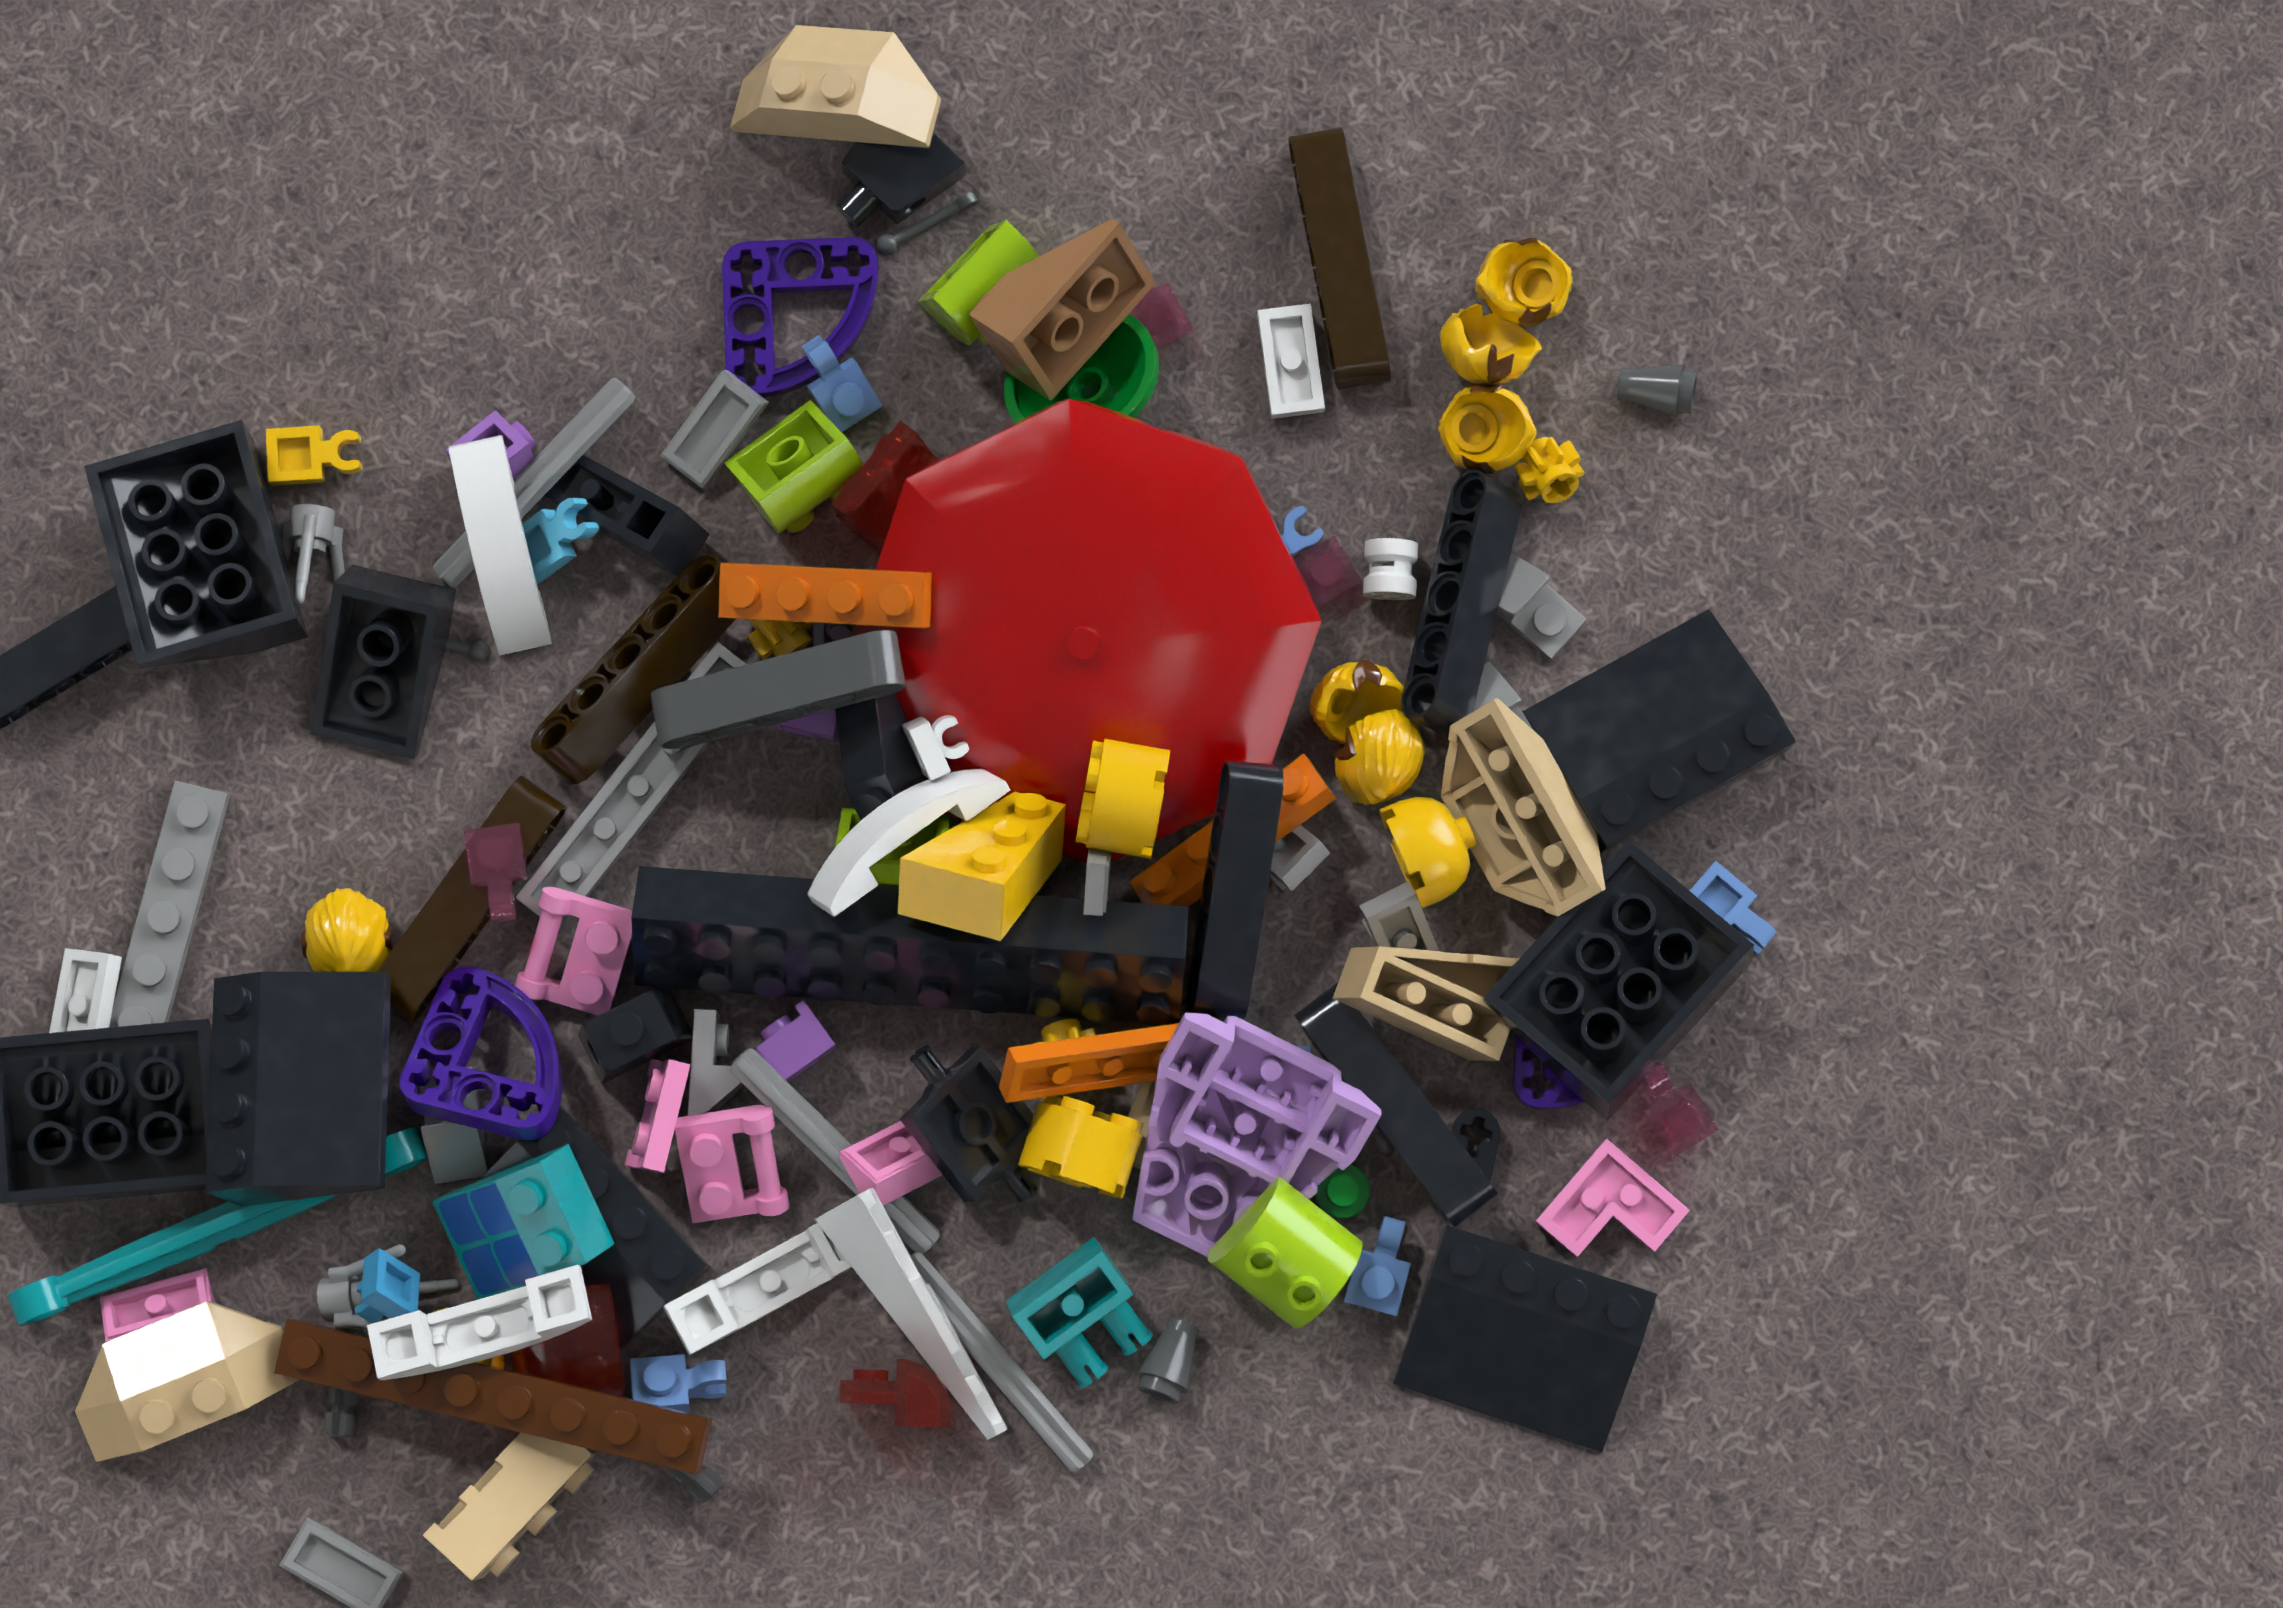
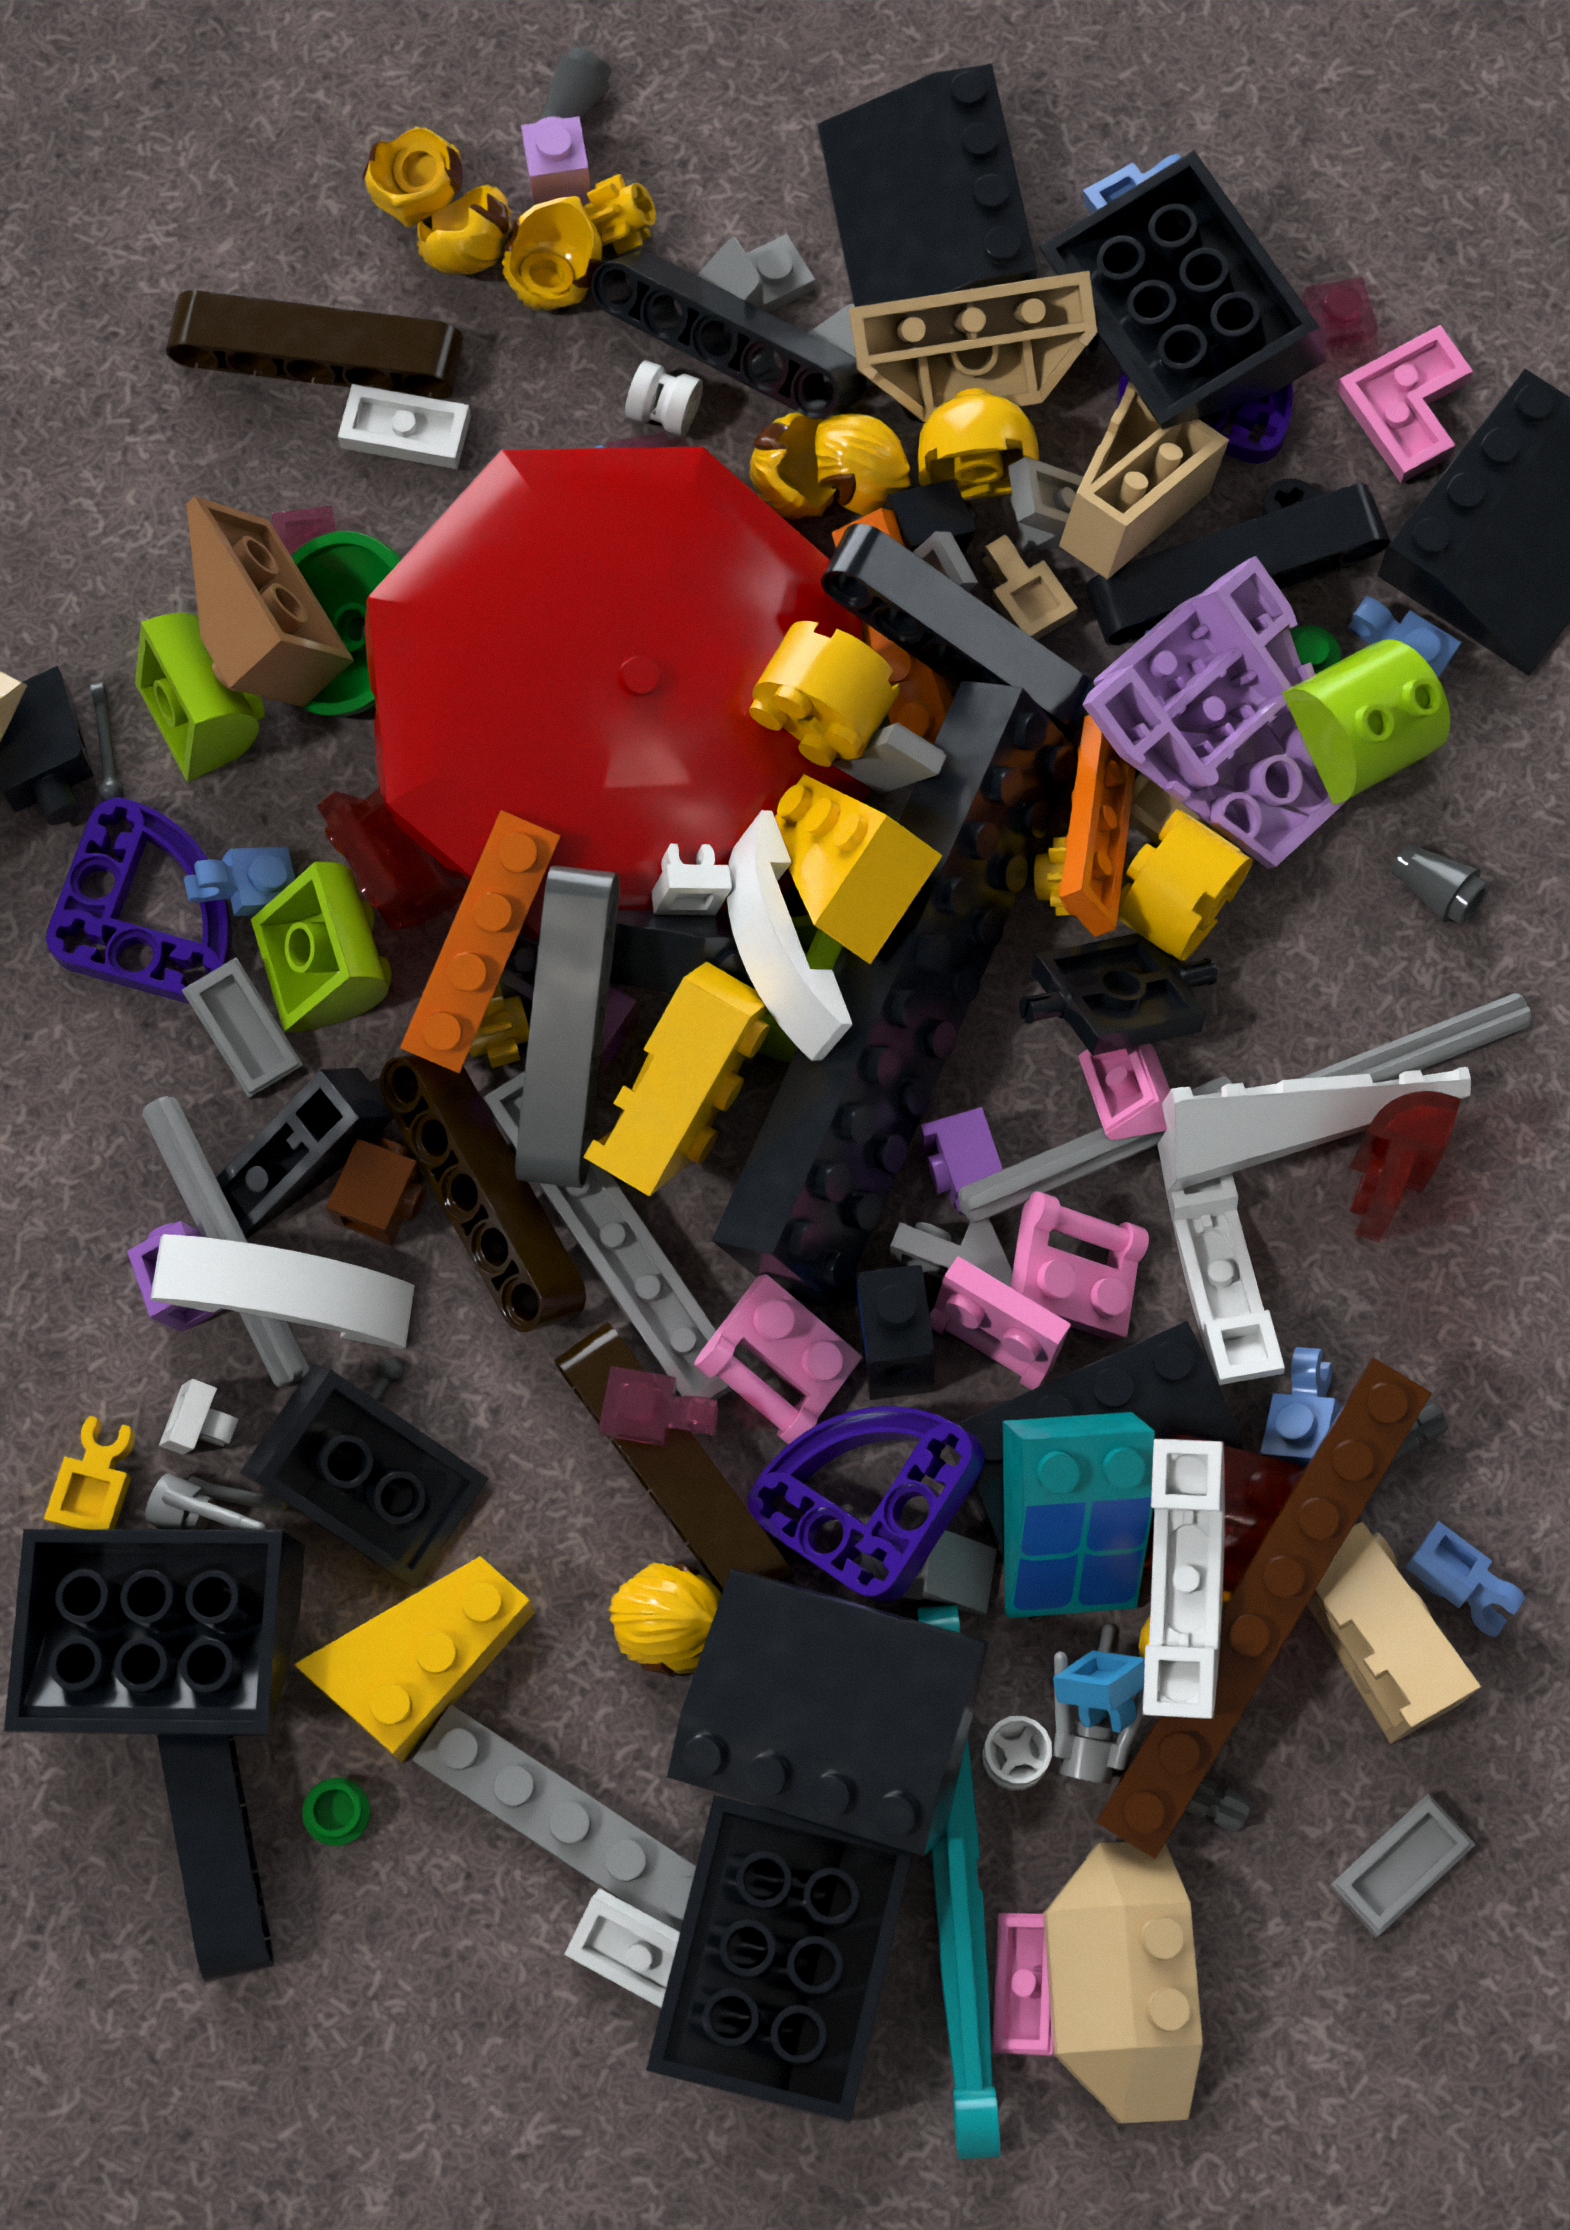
camera: 65 degrees left, 10 degrees down
medium azure plate [522,498,599,584] -> none
teal brick [1006,1237,1153,1388] -> none
none -> white tile [159,1379,239,1455]
none -> yellow wedge [294,1556,535,1763]
none -> green plate [302,1778,371,1847]
none -> reddish brown brick [326,1138,427,1246]
none -> lavender brick [521,116,591,206]
none -> yellow wedge [583,962,770,1197]
none -> black brick [882,479,977,556]
none -> tan plate [982,535,1078,641]
none -> white wheel [982,1716,1052,1791]
none -> medium blue plate [1405,1521,1525,1638]

